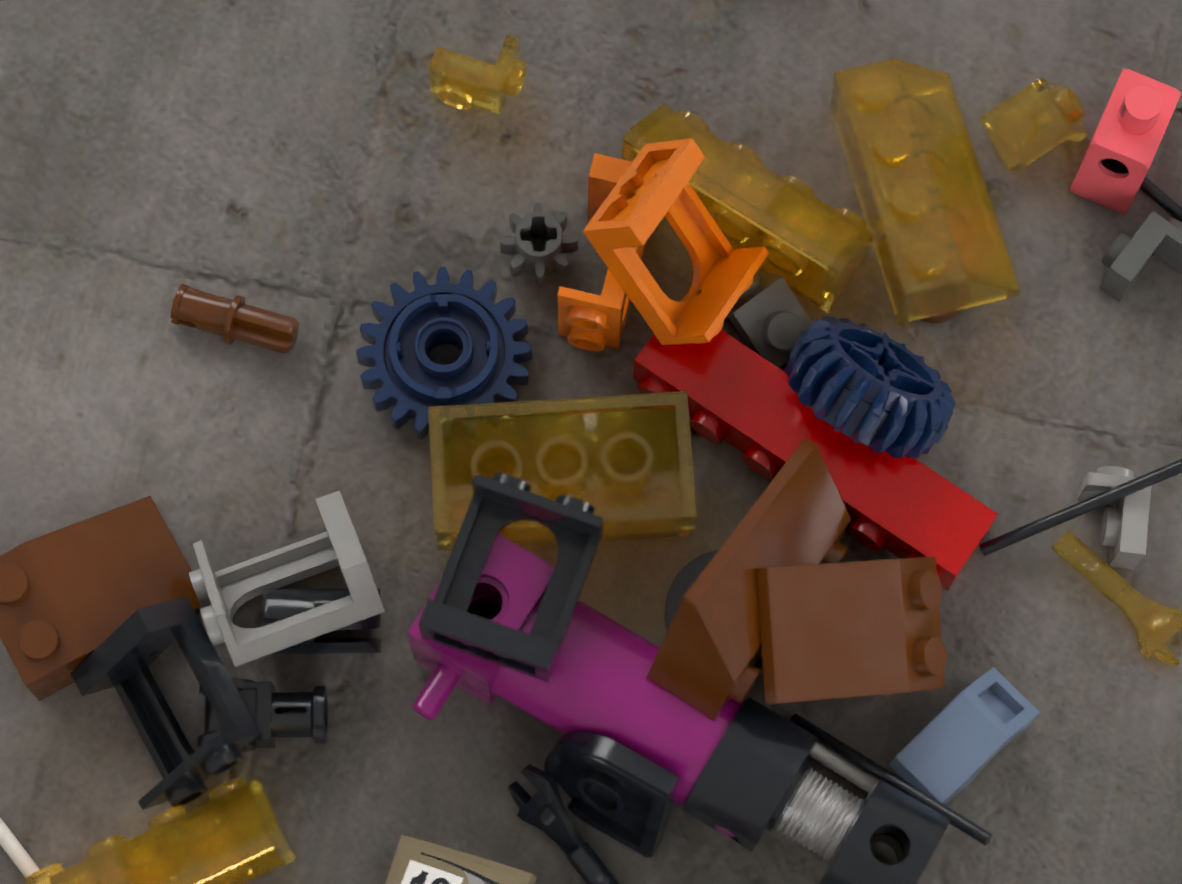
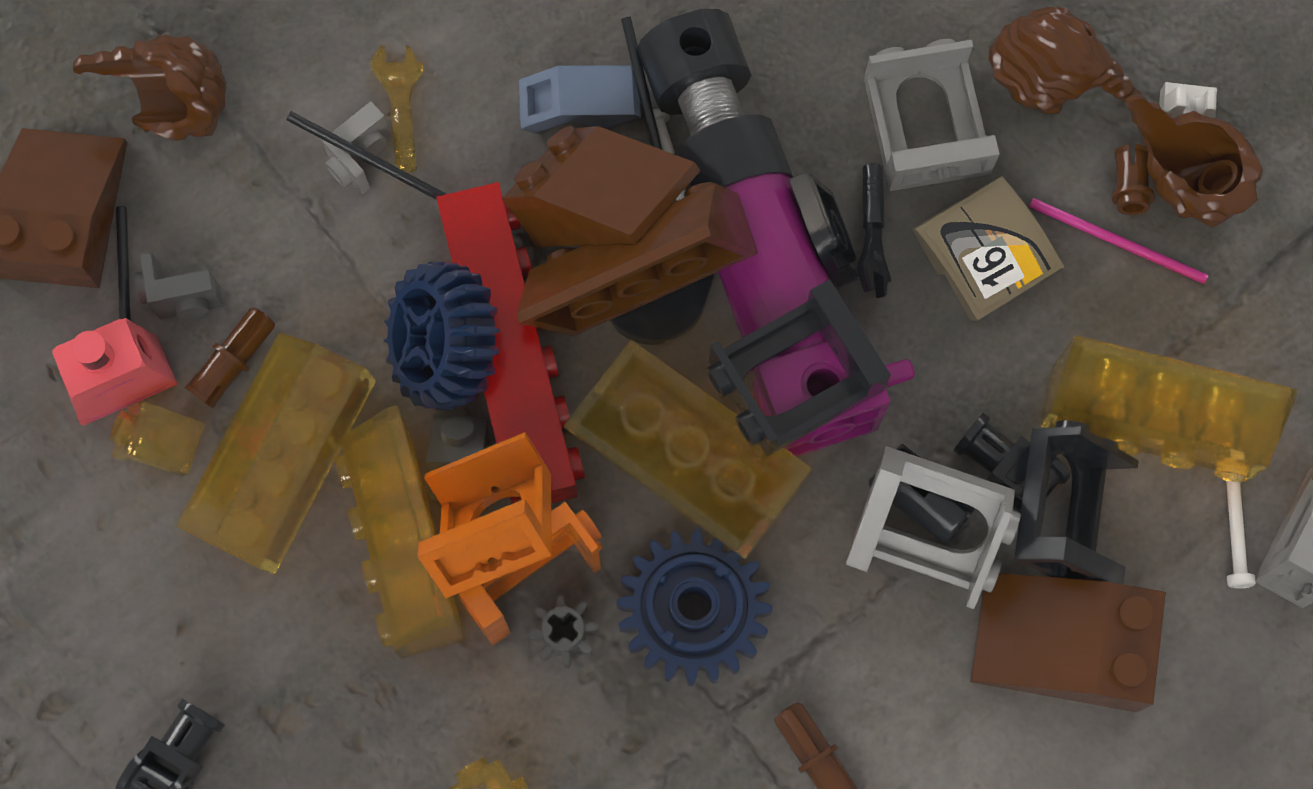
camera: 140 degrees left, 0 degrees up
none -> reddish brown axle [184,307,275,409]

